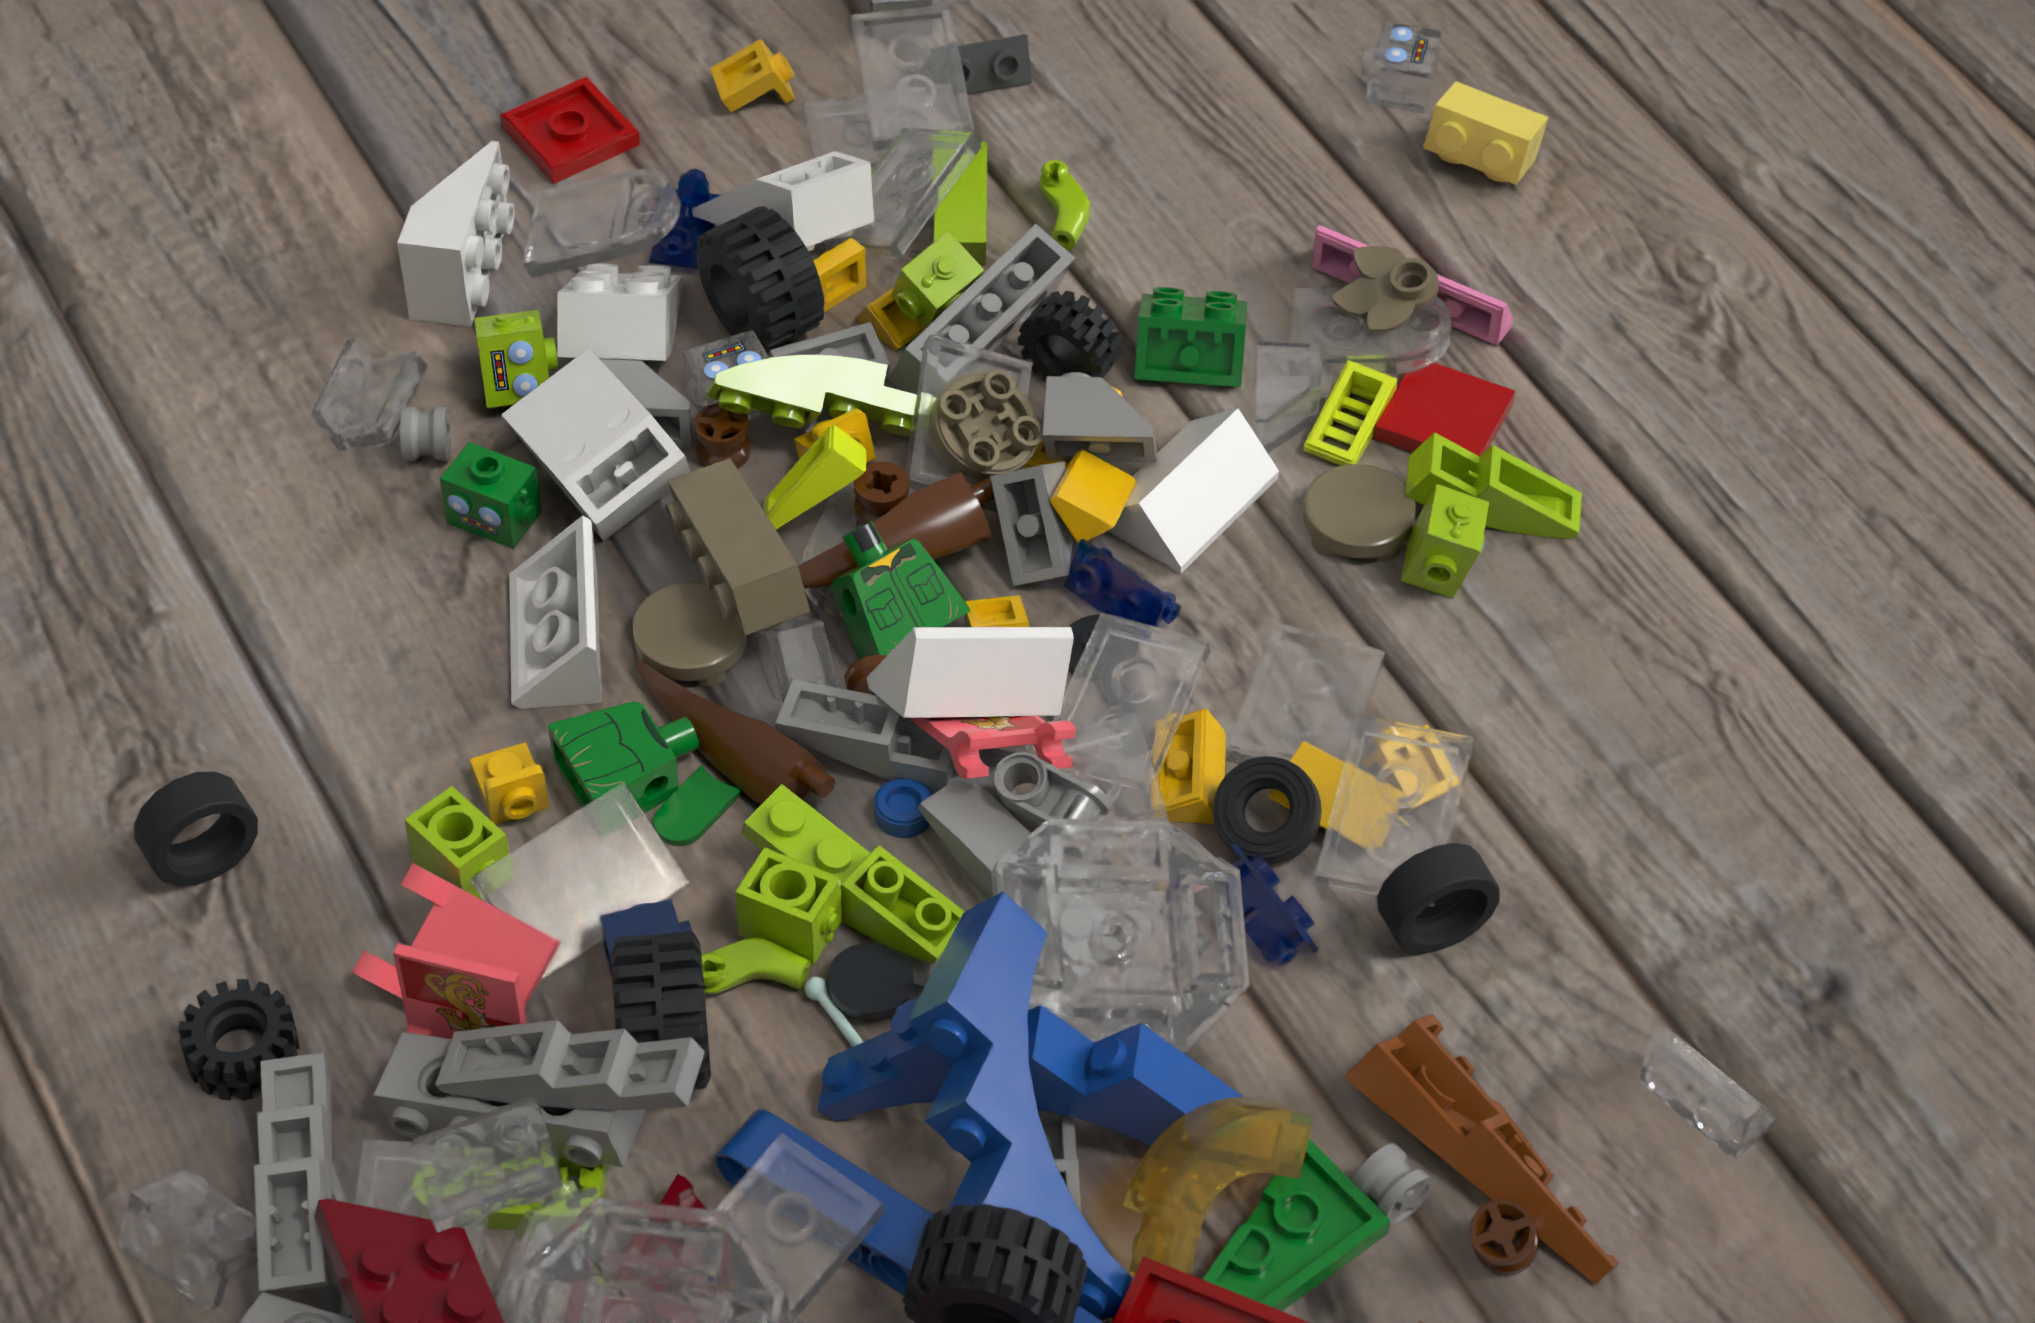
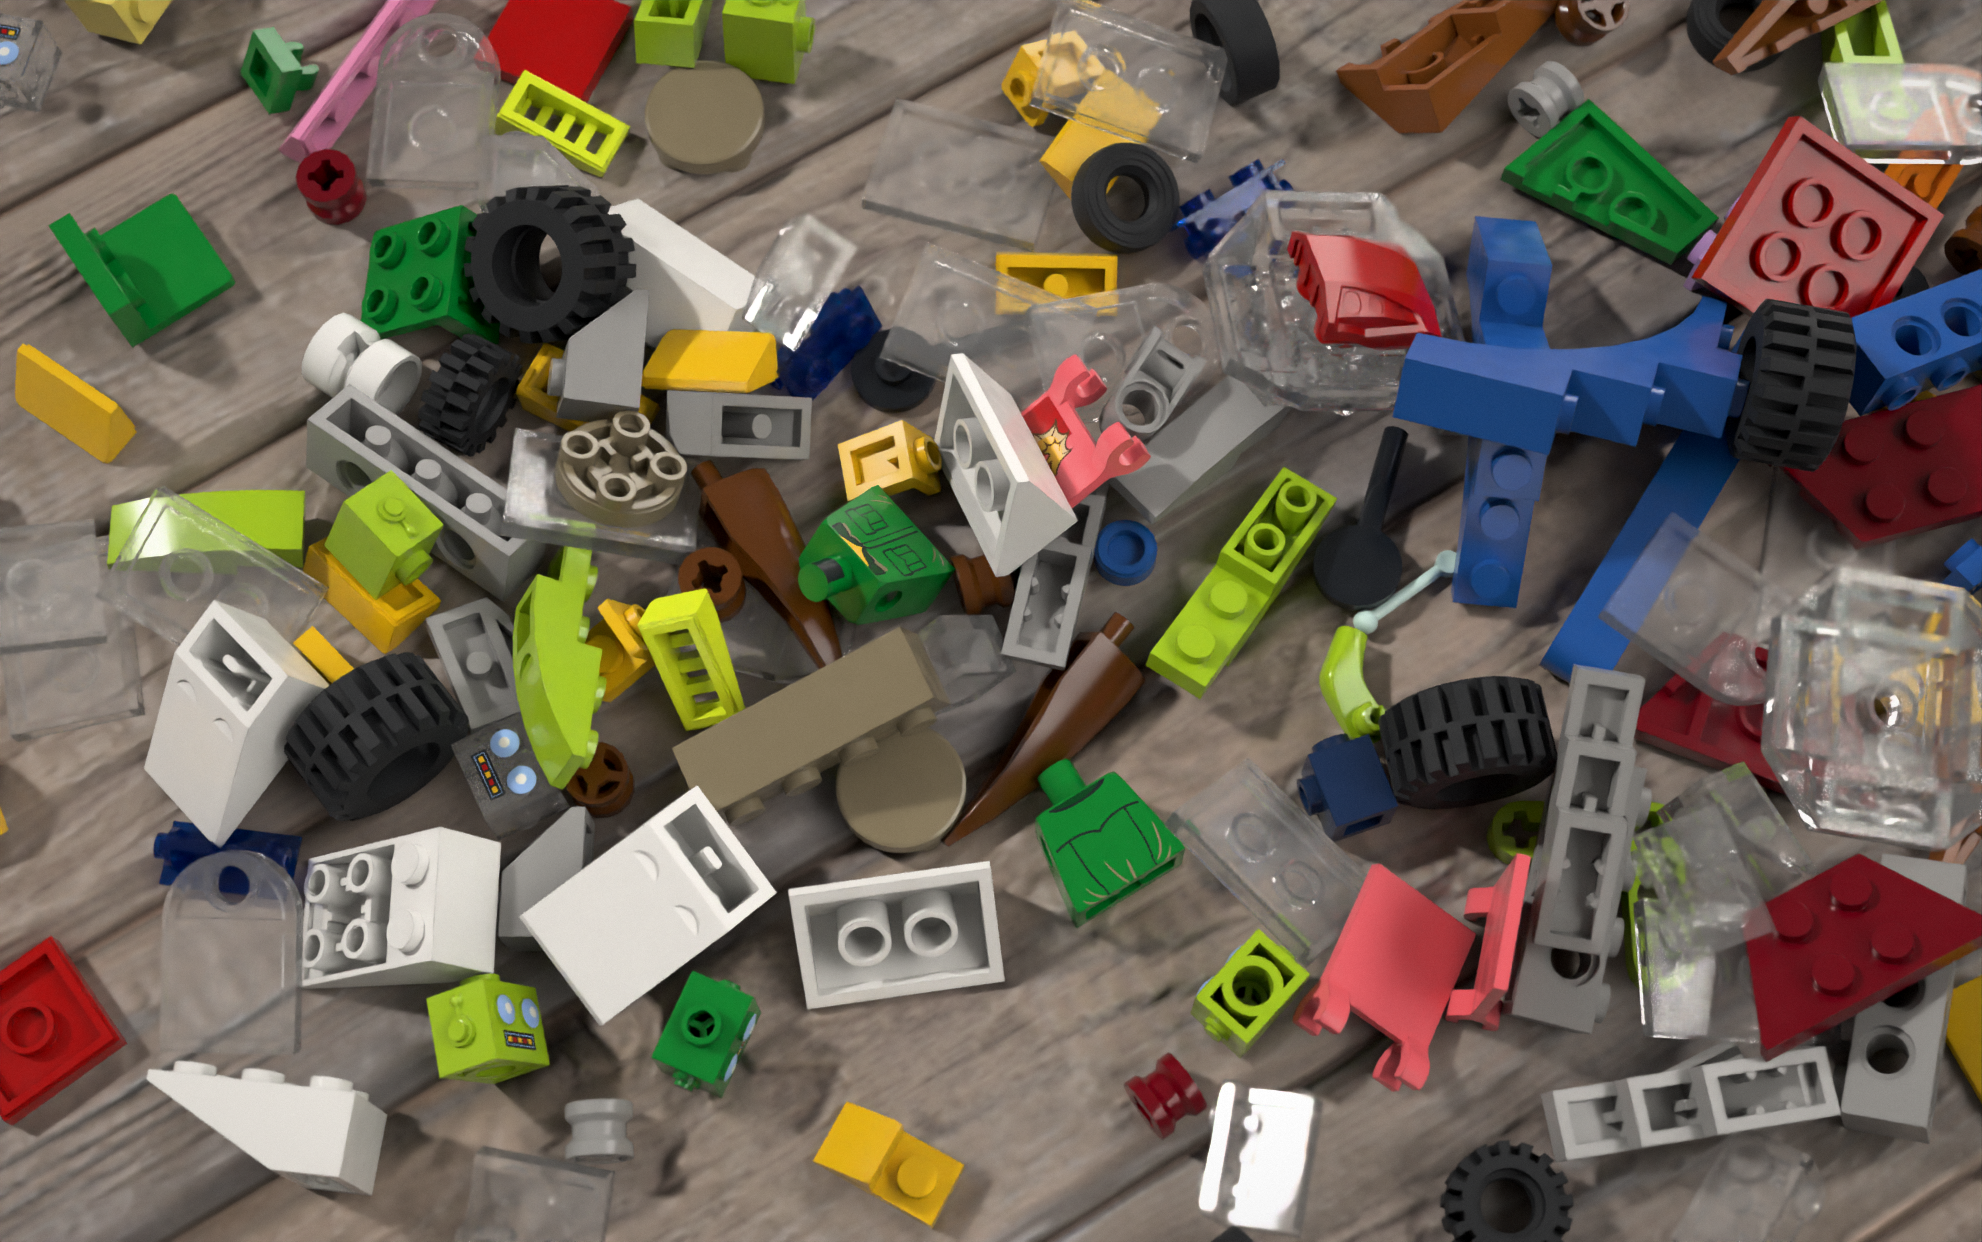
camera: 90 degrees left, 20 degrees up
yellow bracket [469,742,549,825] -> none
green piece [654,764,741,846] -> none
lime head [735,847,842,966] -> none
lime arm [1038,160,1090,250] -> none
clear yellow arch [1123,1097,1314,1276] -> none
dark tan plate [1332,246,1439,332] -> none
none -> yellow slope [15,343,137,464]
none -> green bracket [48,193,235,348]
none -> green tile [240,27,319,114]
none -> dark red wheel [295,149,367,225]
none -> white wheel [302,313,422,415]
none -> black tyre [464,185,637,344]
none -> clear slope [741,213,857,352]
none -> yellow slope [813,1101,965,1229]
none -> dark red wheel [1124,1052,1208,1140]
none -> clear bracket [1197,1079,1323,1238]
none -> red slope [1287,231,1442,353]

